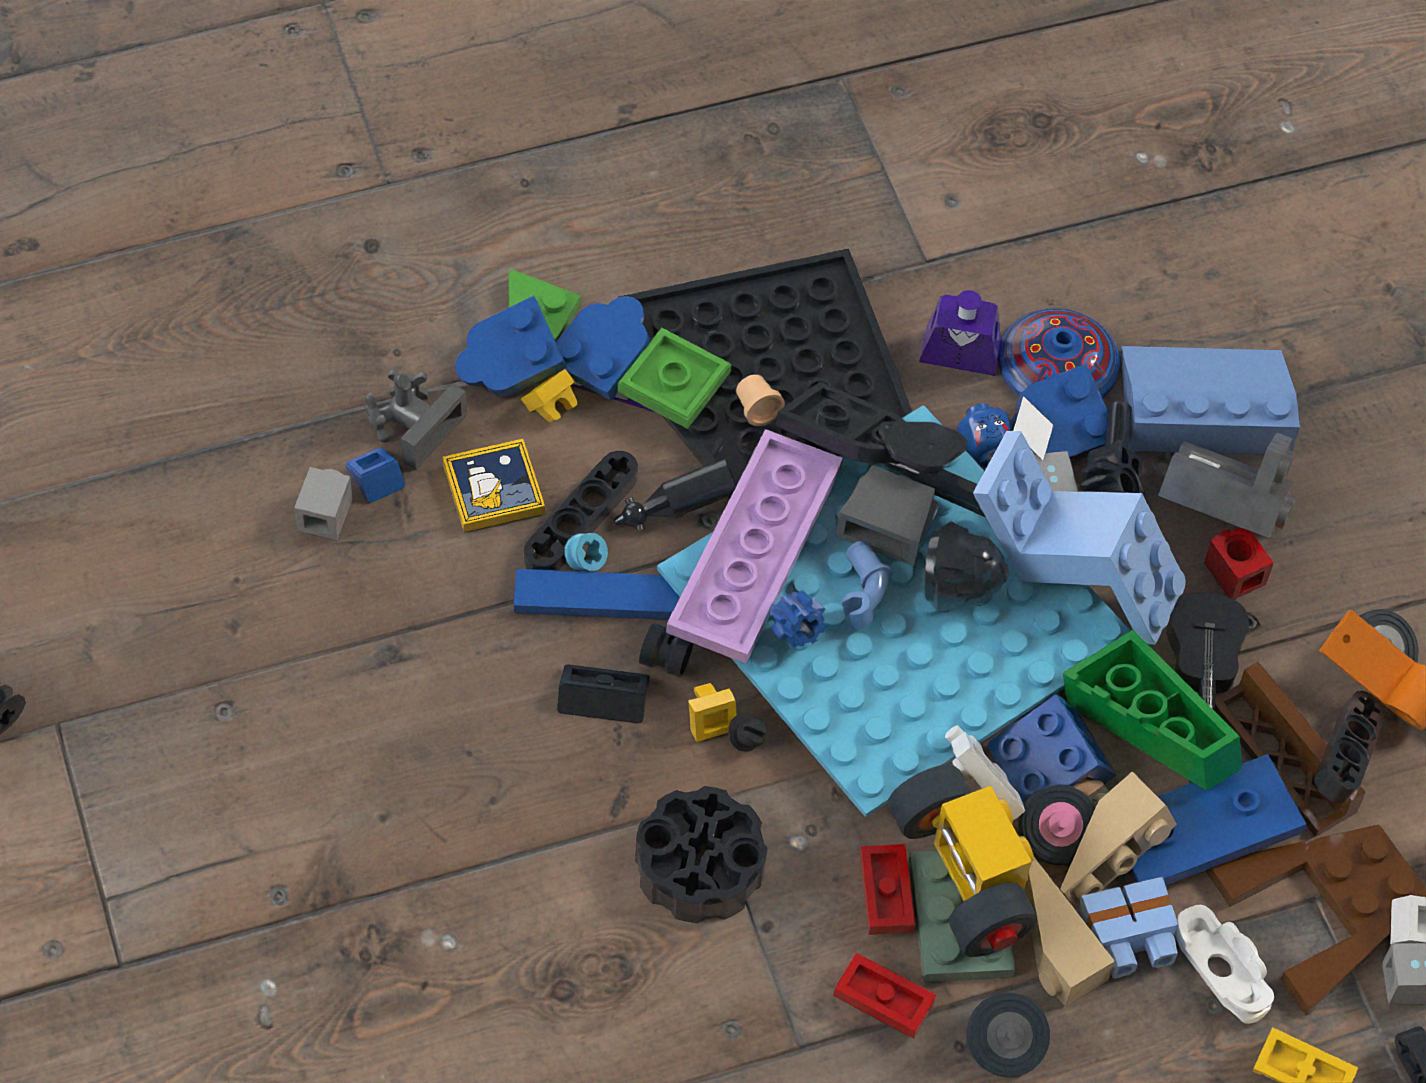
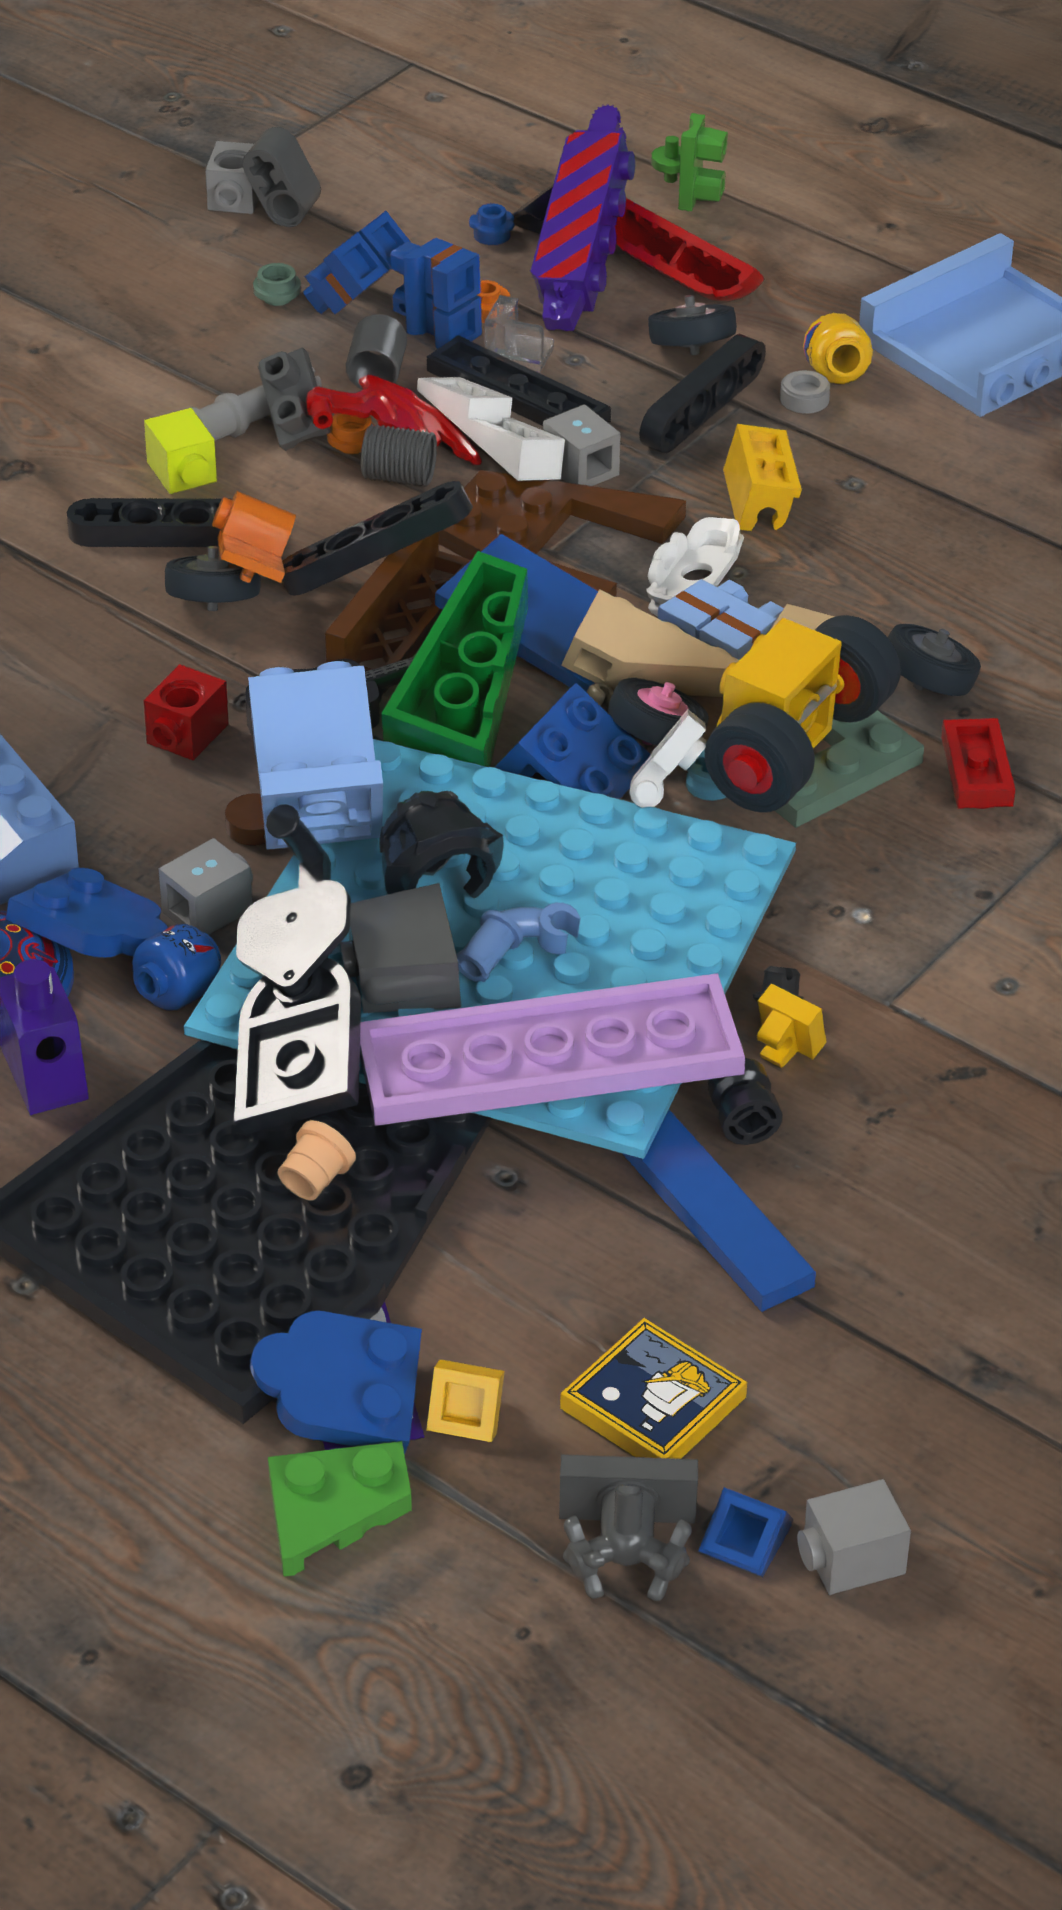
camera: 120 degrees left, 15 degrees down
blue plate [455,295,567,397] -> none
black beam [524,451,638,571] -> none
black slope [557,664,650,723] -> none
medium azure bush [565,533,608,571] -> none
black wheel [614,458,737,531] -> none
bright green tile [618,327,731,429] -> none
black connector [635,786,767,923] -> none
blue gear [771,590,826,648] -> none
red plate [859,844,915,935] -> none
white sticker [1013,396,1053,460] -> none
black gear [1080,401,1145,495] -> none
flat silver brick [1158,433,1297,538] -> none

